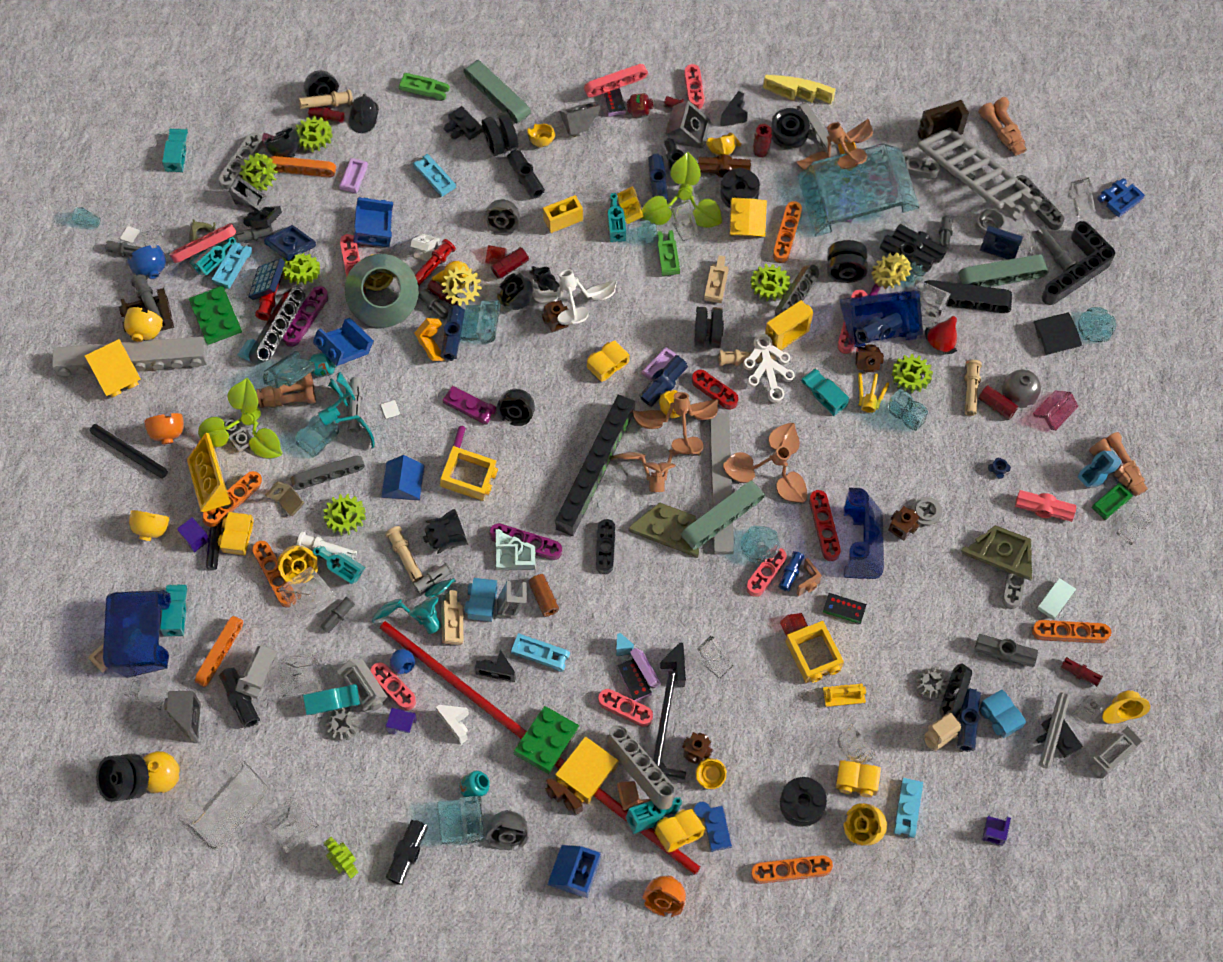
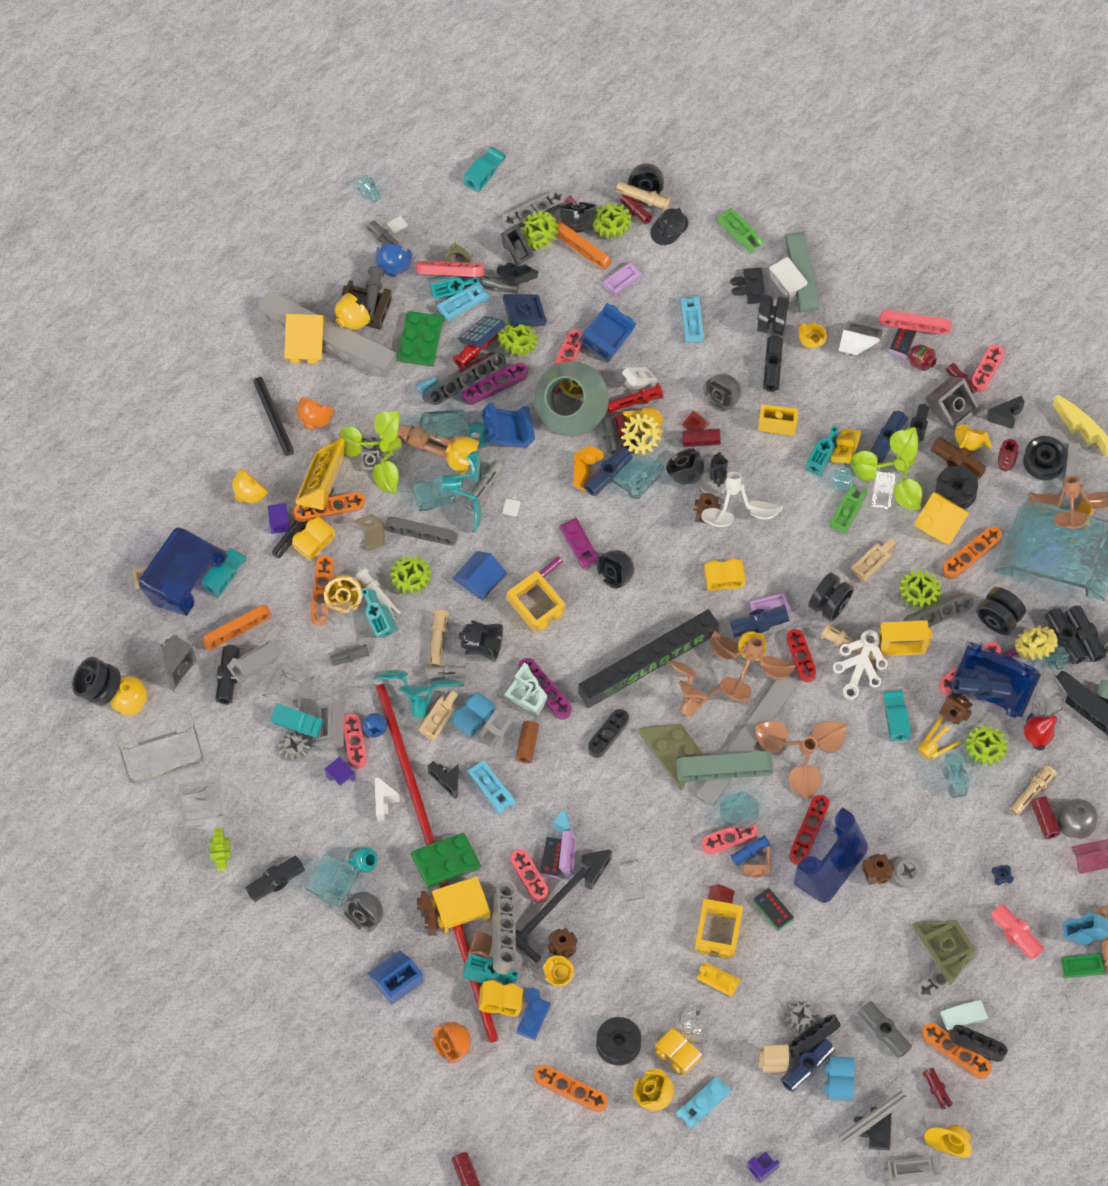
camera: 35 degrees right, 0 degrees up
none -> yellow cylinder [445,436,479,474]
none -> white panel [769,257,807,303]
none -> black beam [949,1025,1008,1062]

